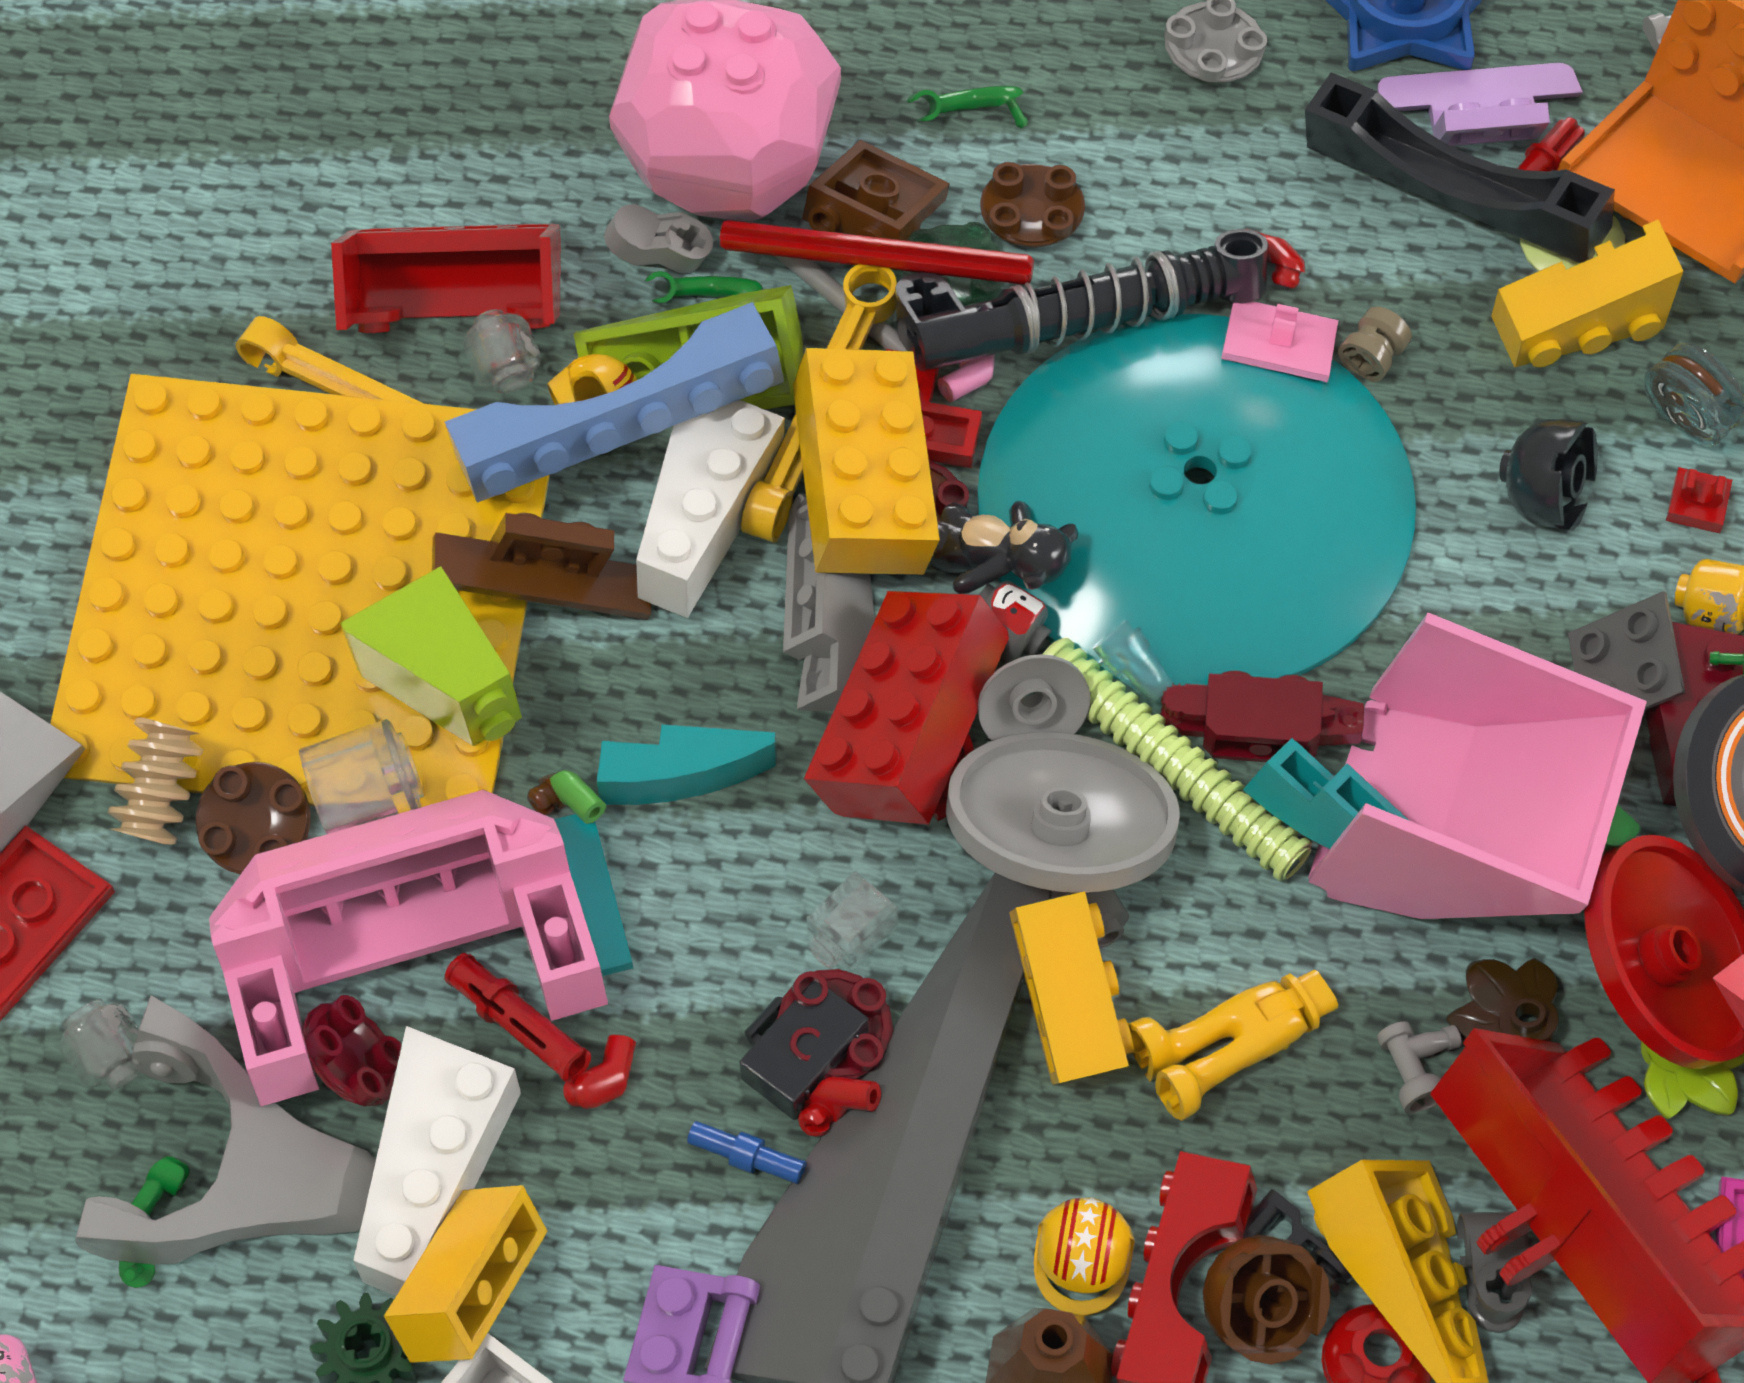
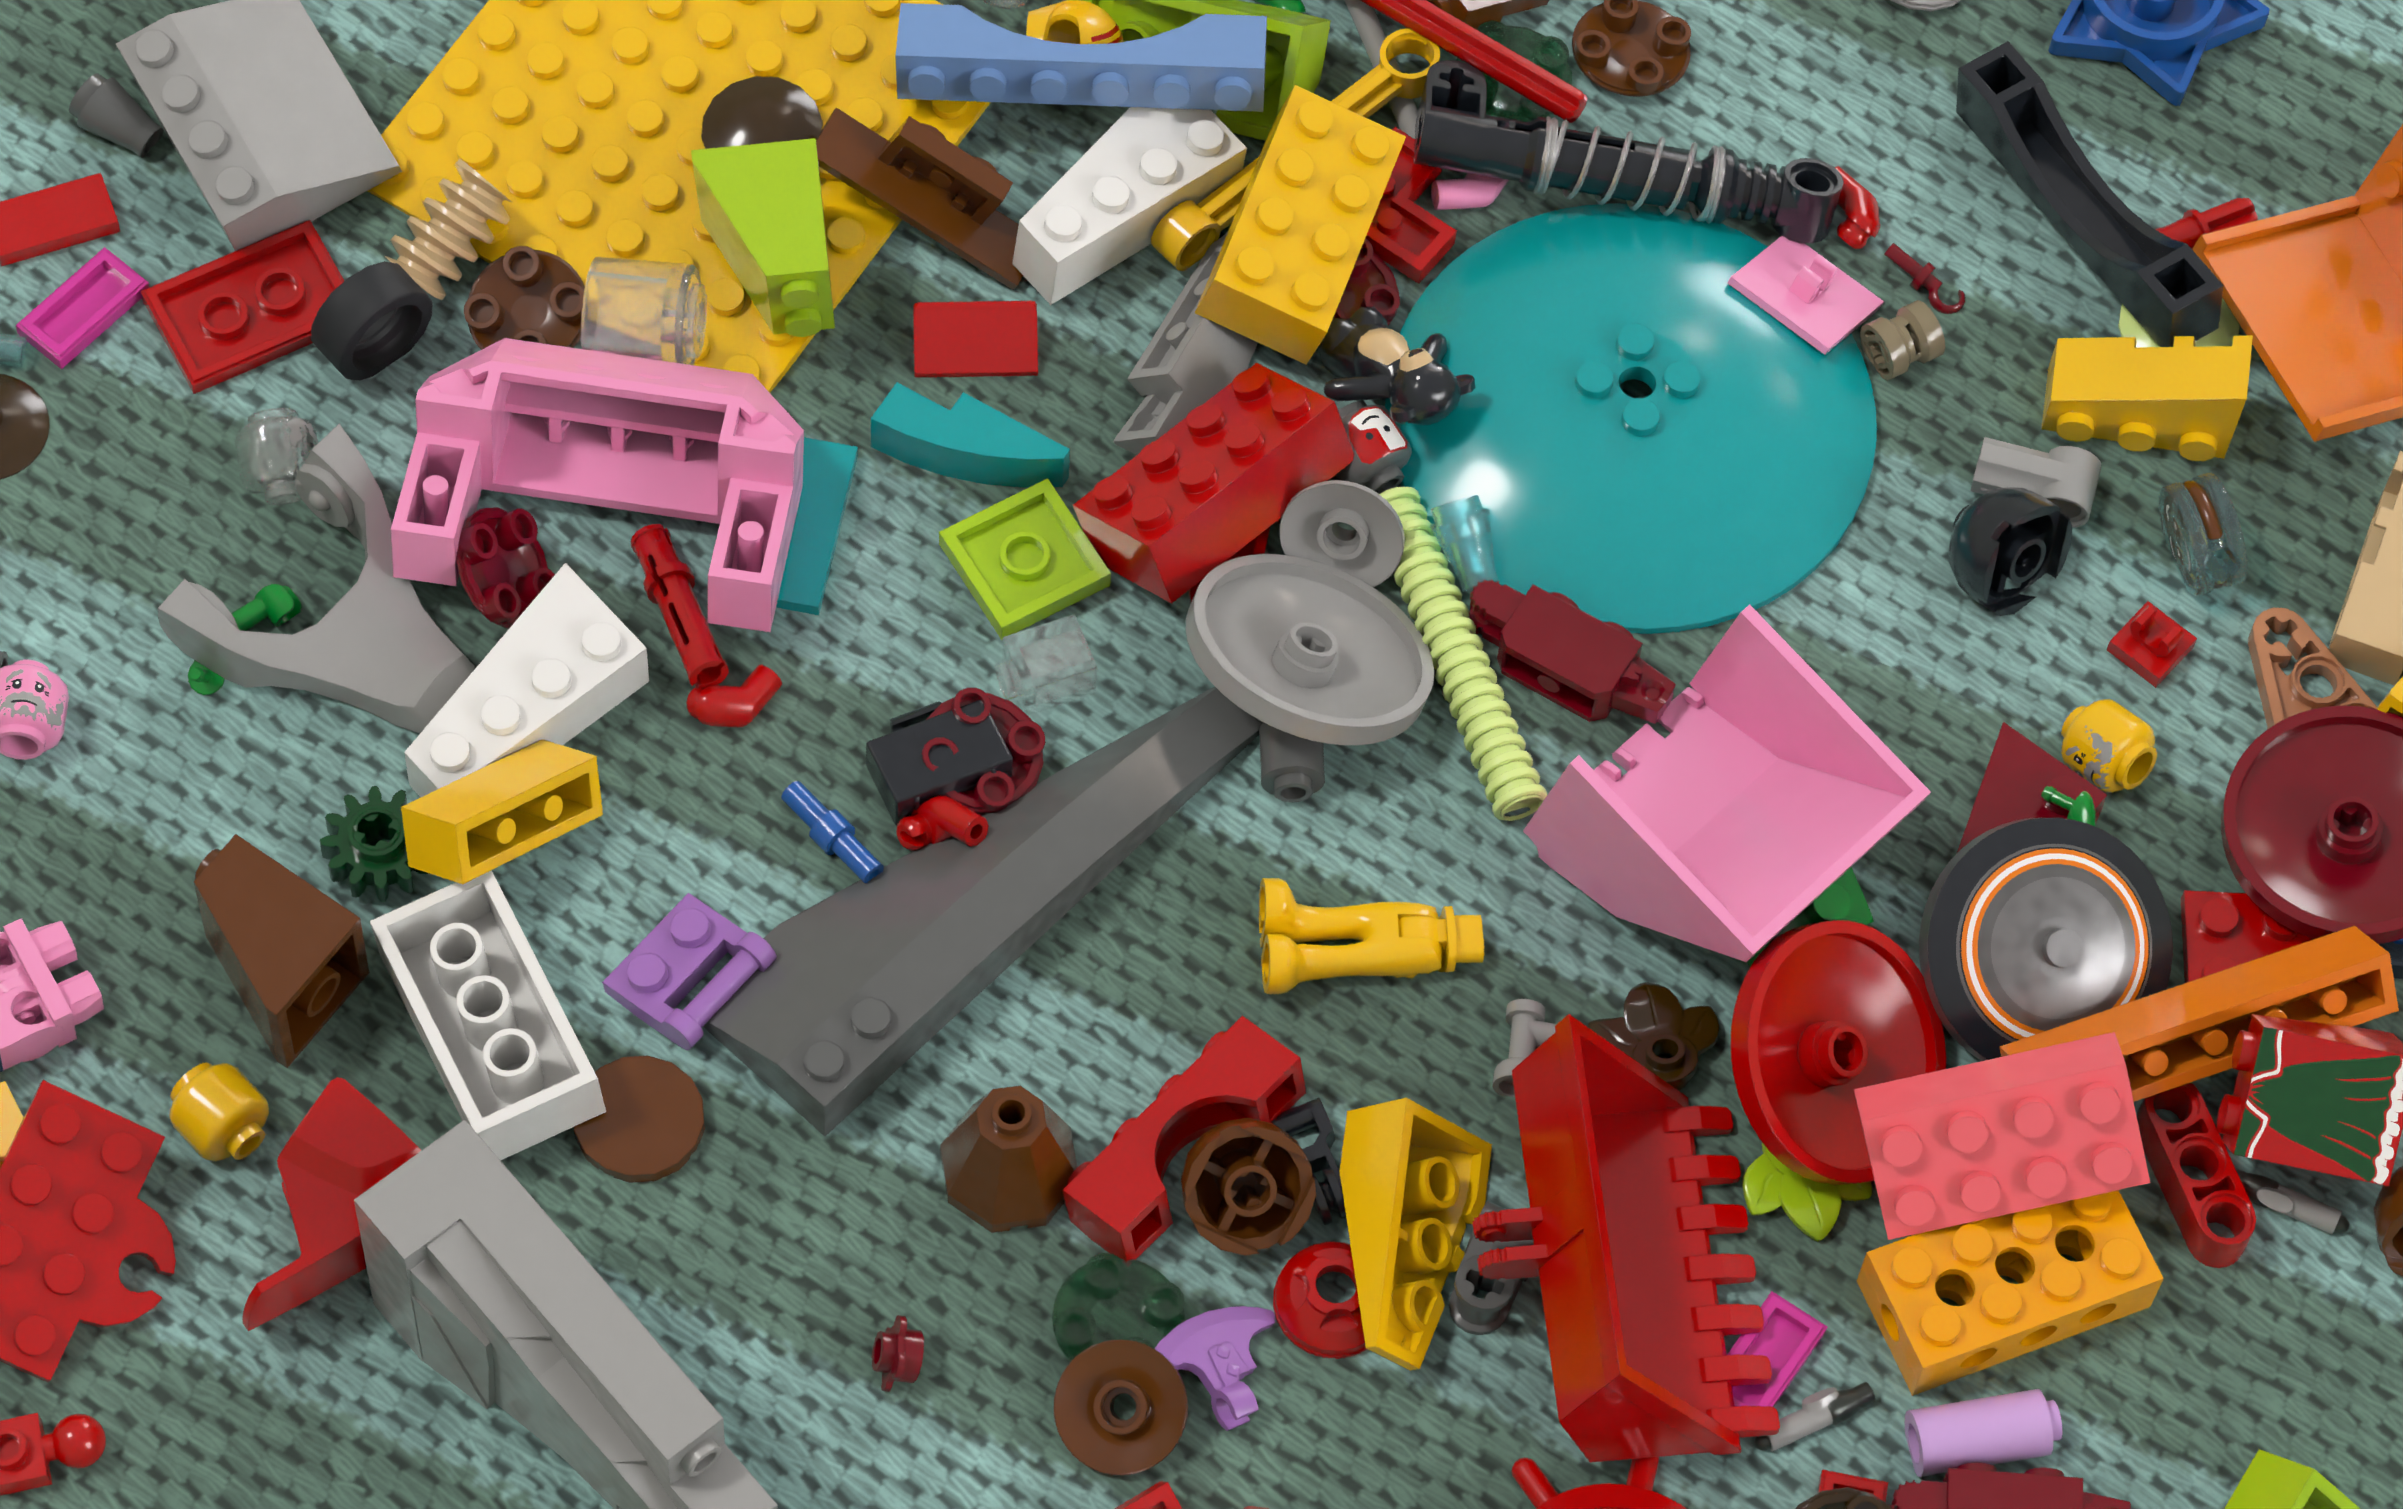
camera: 20 degrees right, 0 degrees up
bright green arm [527,770,606,824] -> none
yellow brick [1009,891,1134,1085] -> none
yellow helmet [1034,1197,1135,1316] -> none
teal slope [1243,738,1410,849] -> none
lavender plate [1377,63,1583,146] -> none
dark grey hinge [1568,591,1685,711] -> none
none -> black tyre [311,261,433,381]
none -> dark brown dish [701,76,823,149]
none -> red slope [913,301,1038,377]
none -> lime plate [939,478,1111,640]
none -> dark red hand [1884,243,1965,314]
none -> light grey piece [1970,437,2101,528]

